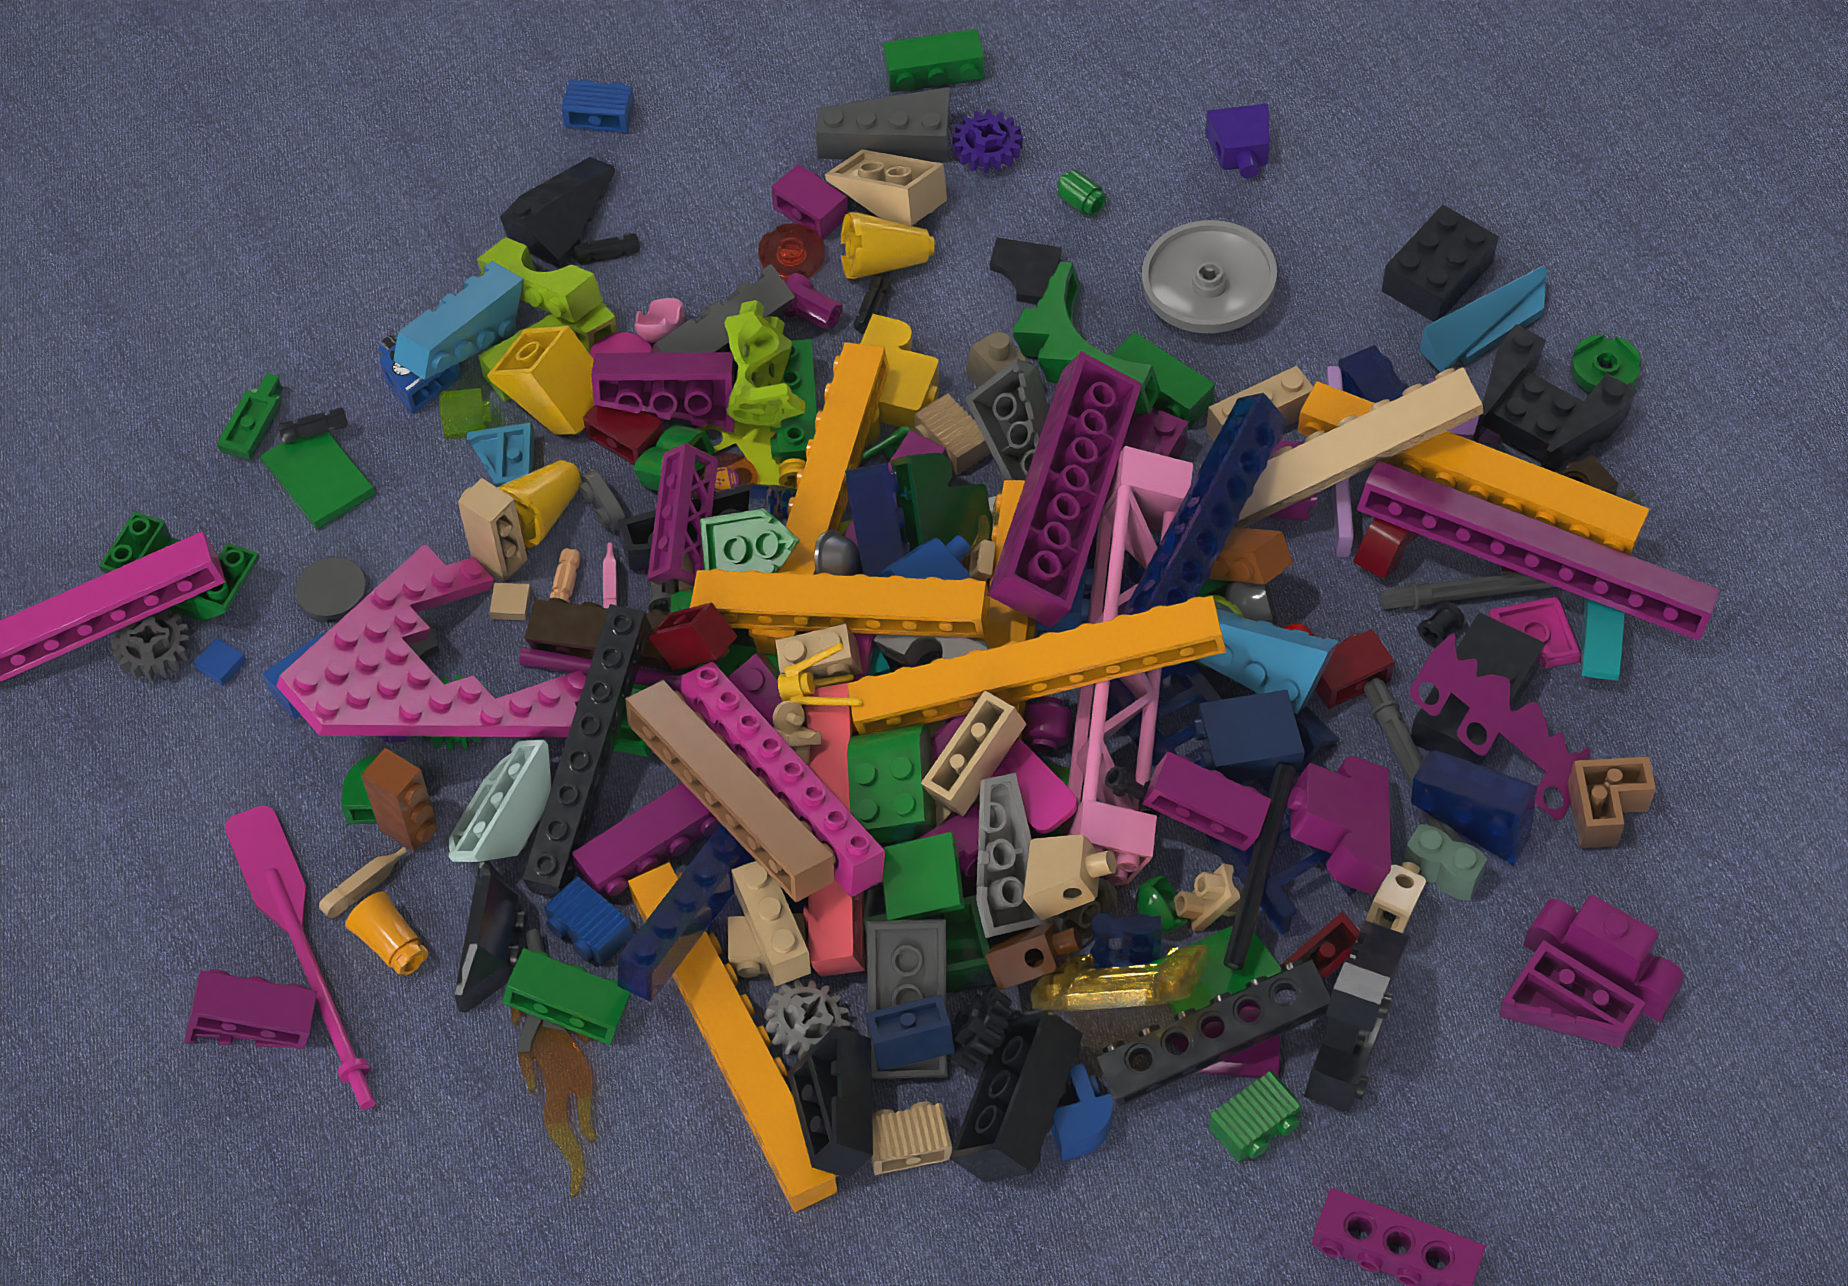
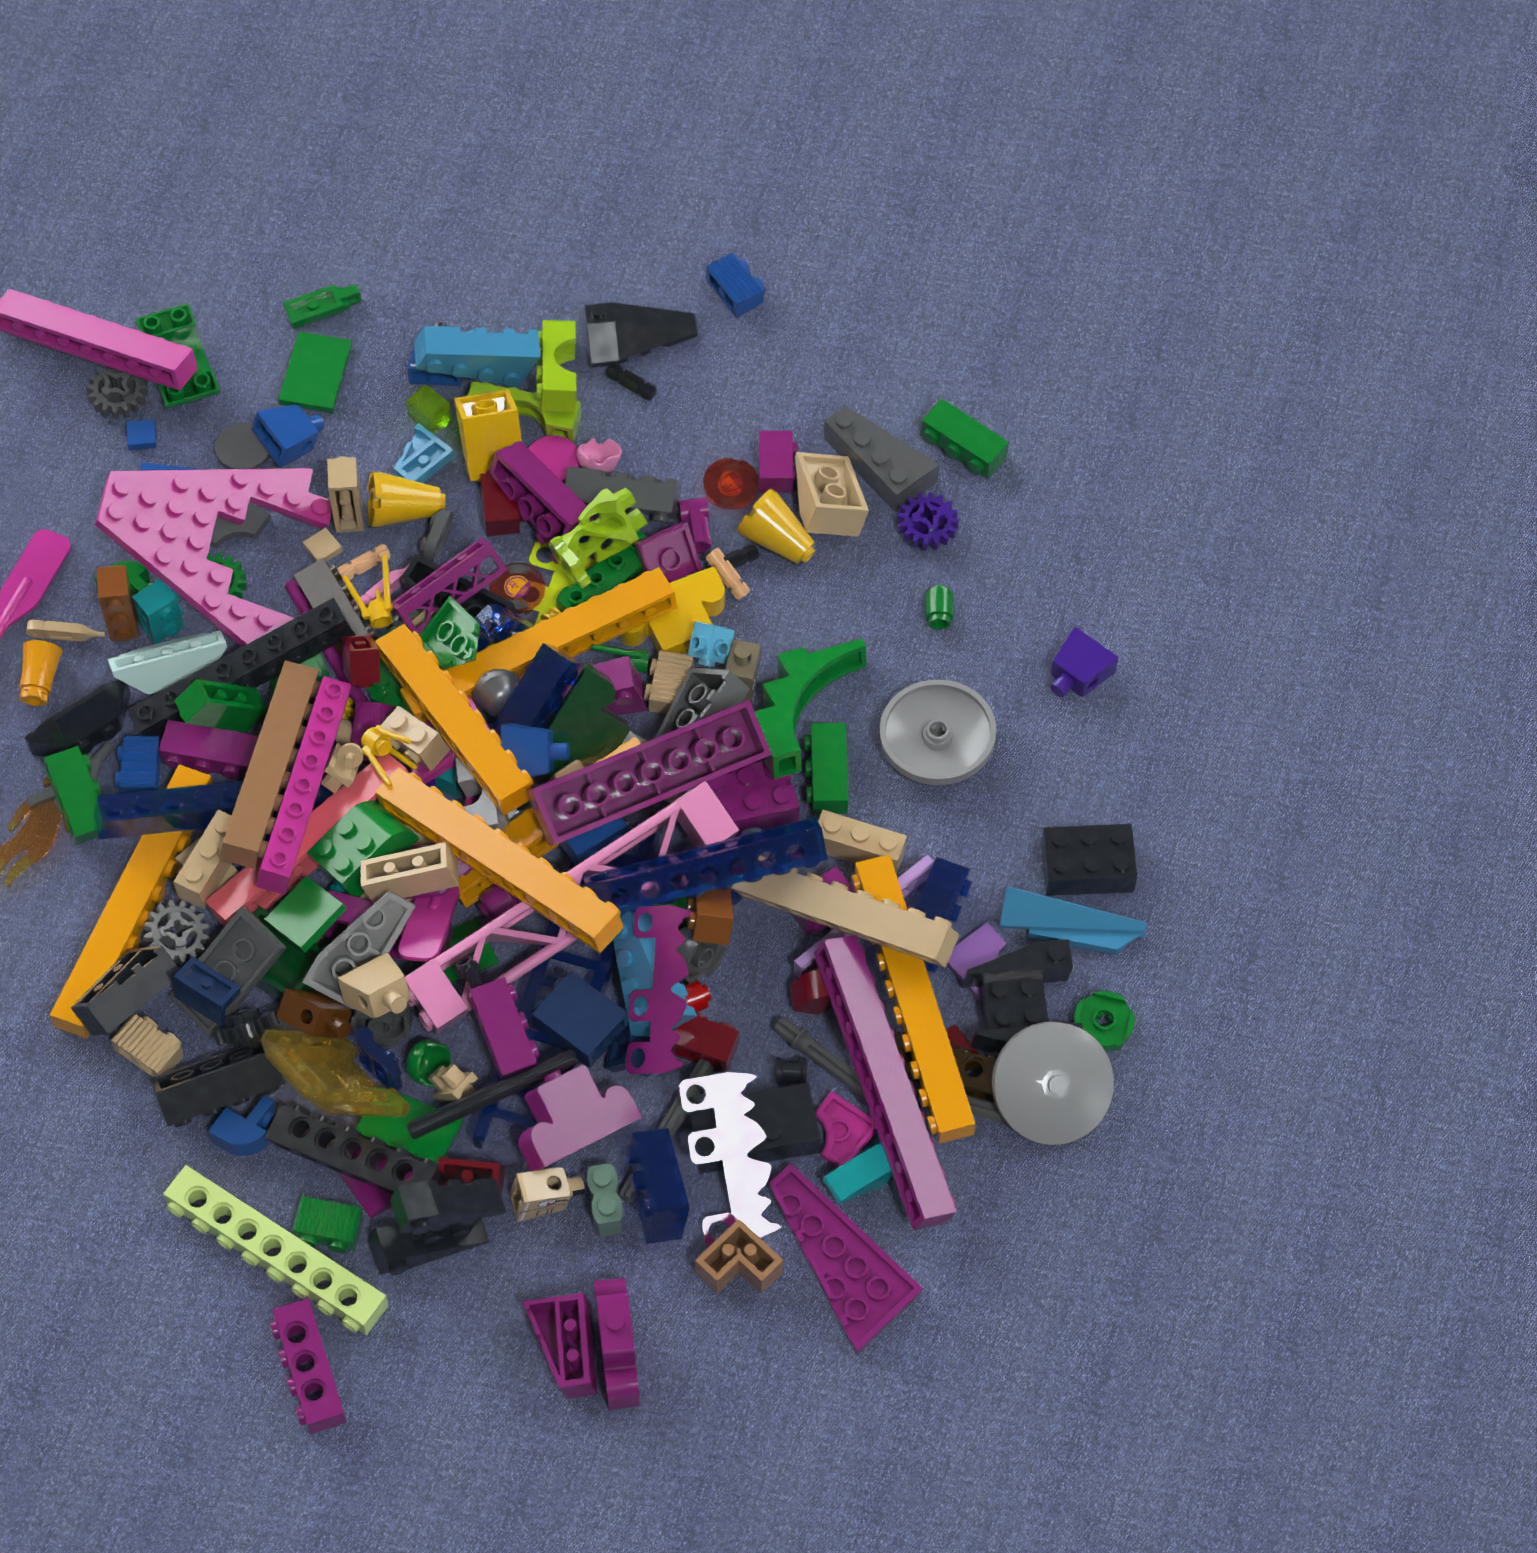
camera: 45 degrees right, 5 degrees up
black axle [279,408,348,443] -> none
green brick [633,425,715,491] -> none
black tile [990,238,1062,304] -> none
none -> teal brick [132,579,184,644]
none -> yellowish green brick [163,1165,389,1336]
none -> green brick [174,679,268,732]
none -> blue torso [252,405,324,467]
none -> yellow plant [342,554,393,629]
none -> magenta piece [626,905,692,1074]
none -> magenta plate [634,521,703,583]
none -> medium azure brick [688,621,735,667]
none -> light nougat axle [706,548,750,600]
none -> magenta wing [769,1163,923,1355]
none -> light grey dish [992,1022,1114,1145]

